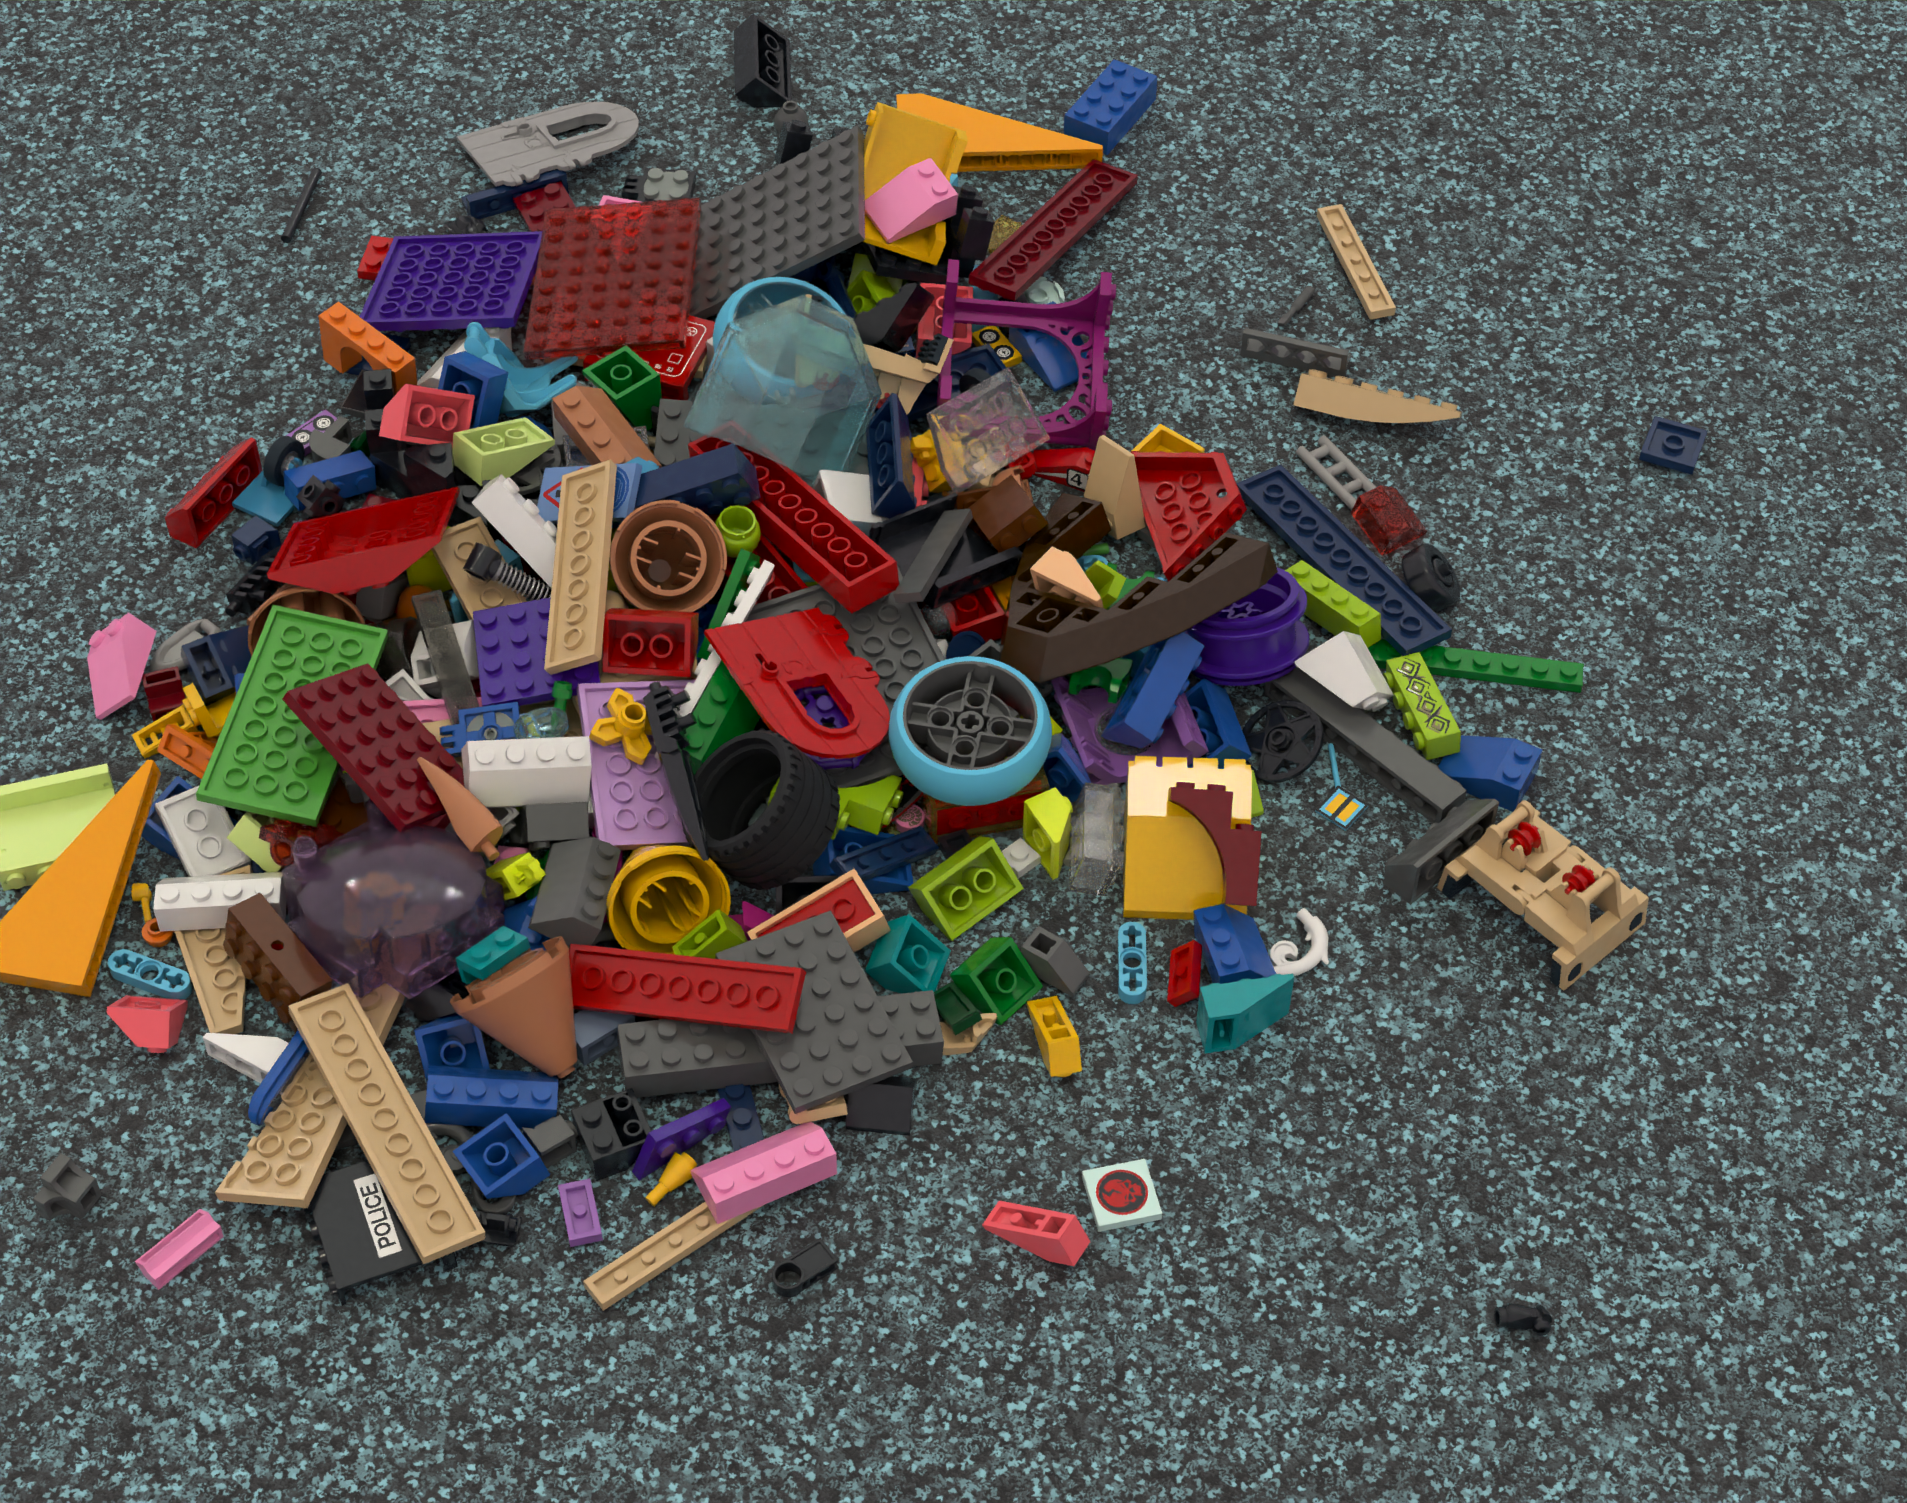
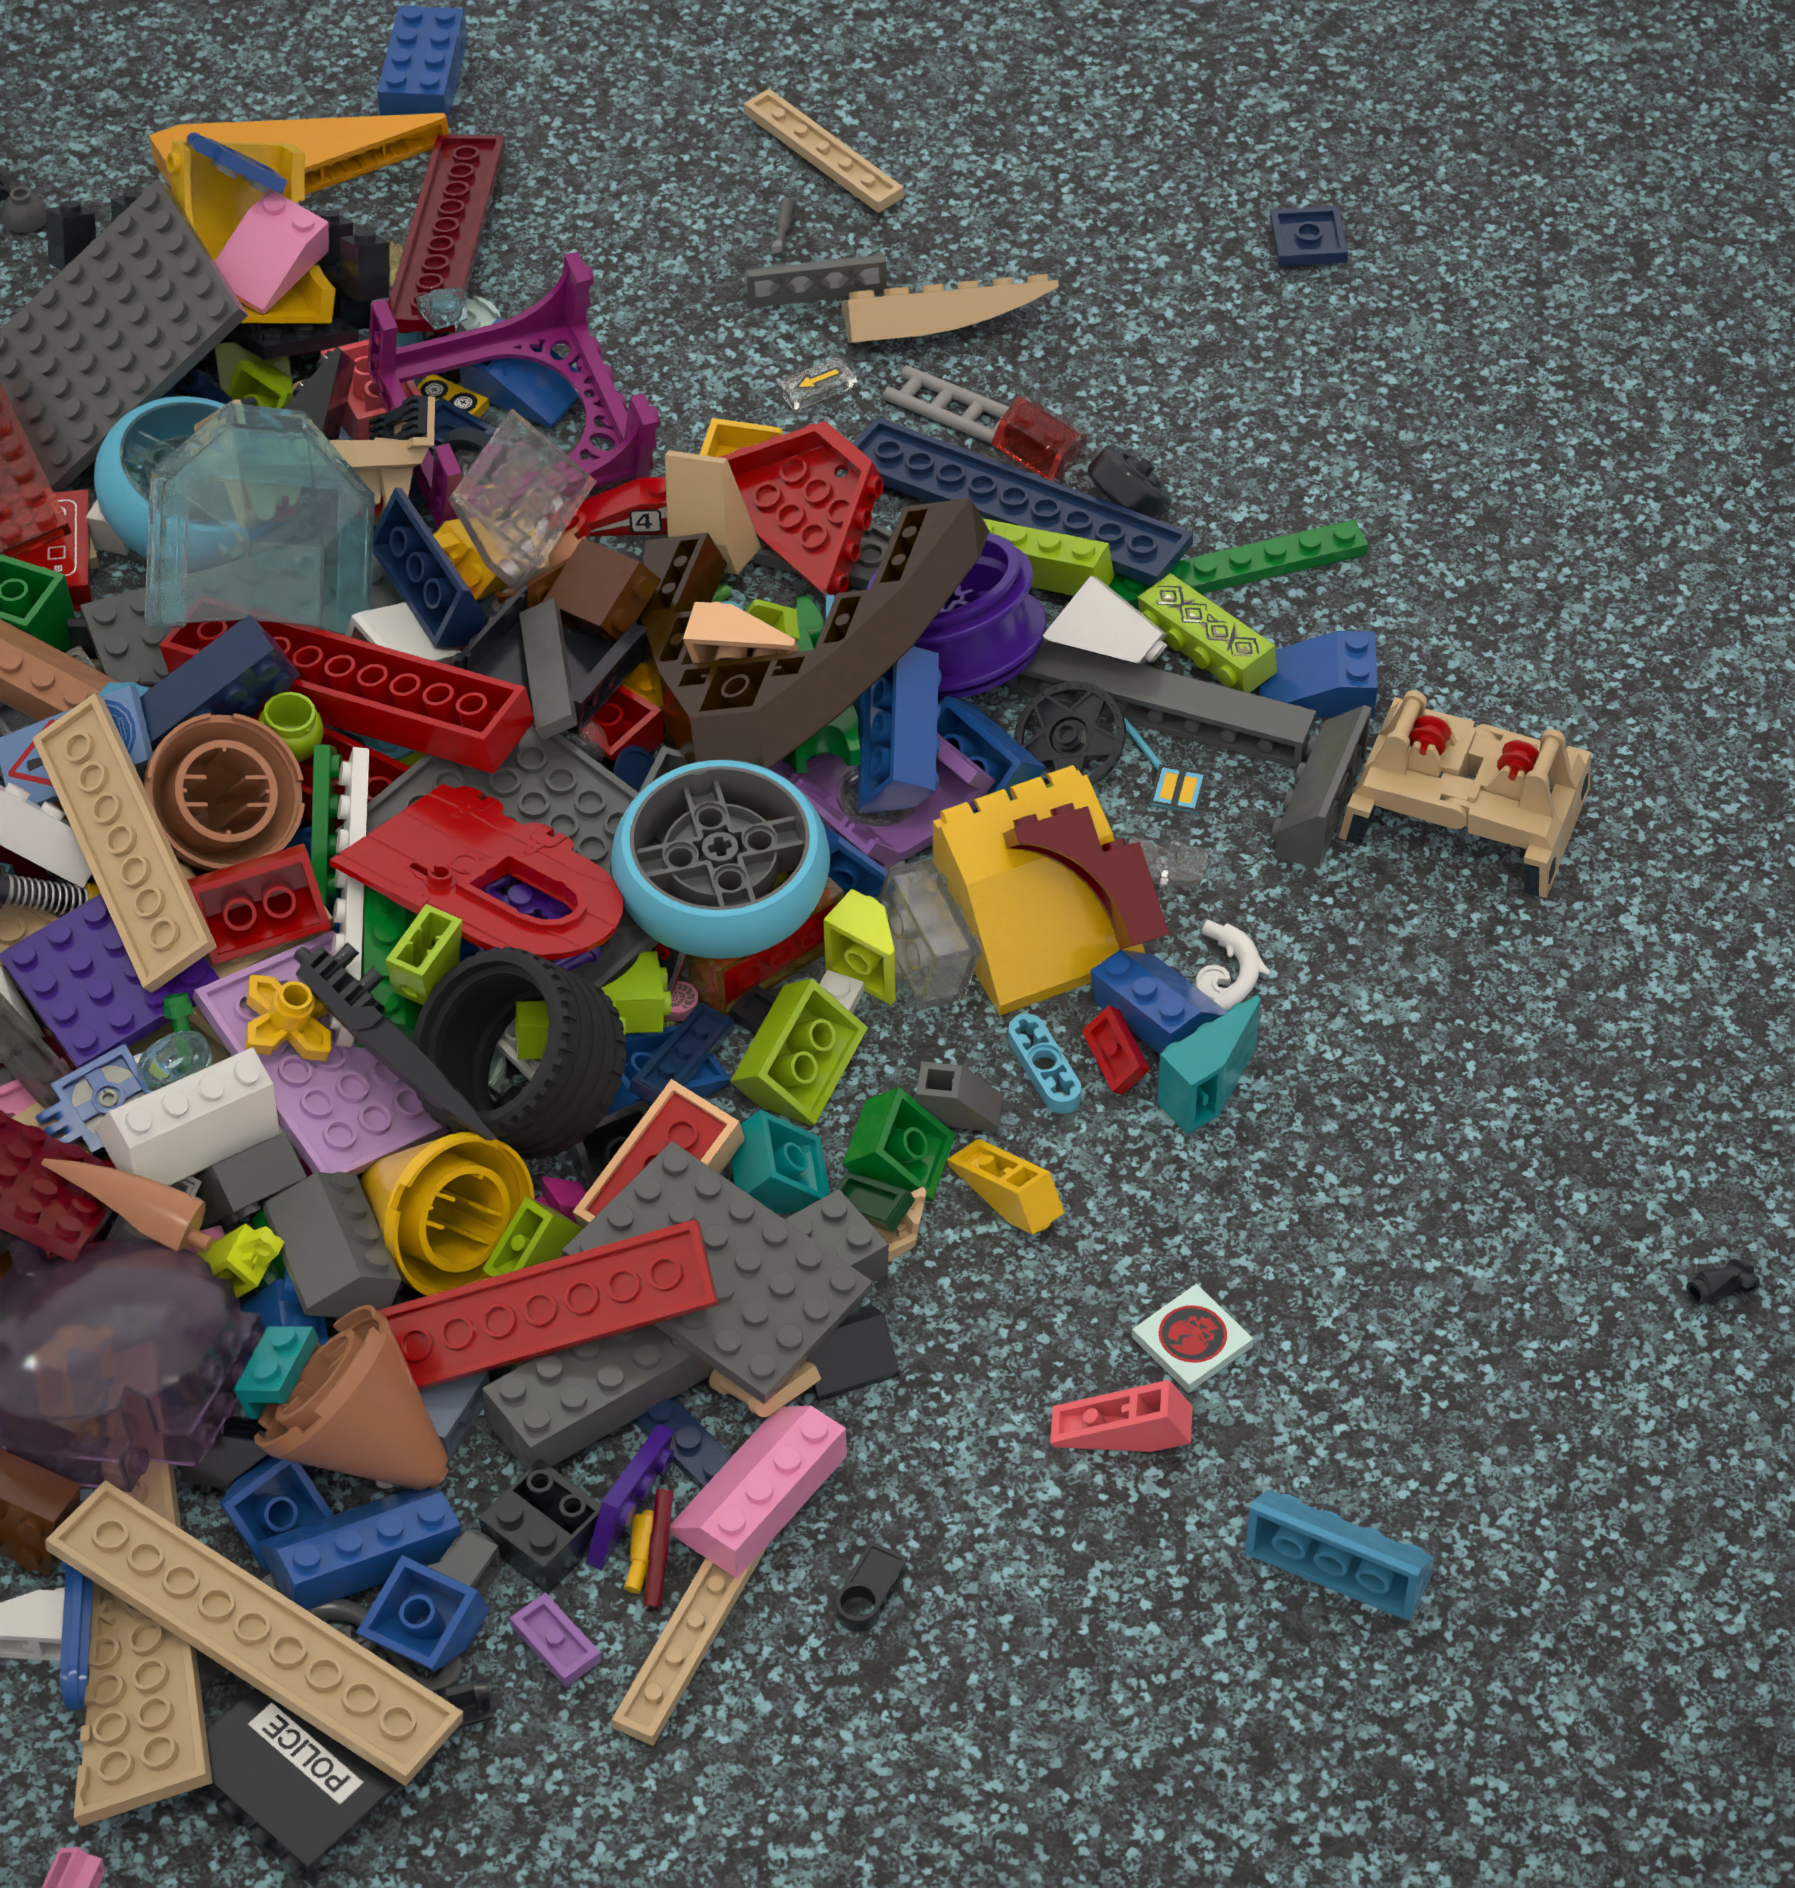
camera: 25 degrees left, 0 degrees up
none -> blue piece [187,132,288,195]
none -> lime torso [386,904,463,1005]
none -> clear light blue bracket [416,287,468,330]
none -> dark red piece [644,1489,674,1607]
none -> clear tile [777,356,857,411]
none -> clear slope [1127,836,1209,886]
none -> dark azure slope [1245,1489,1434,1622]

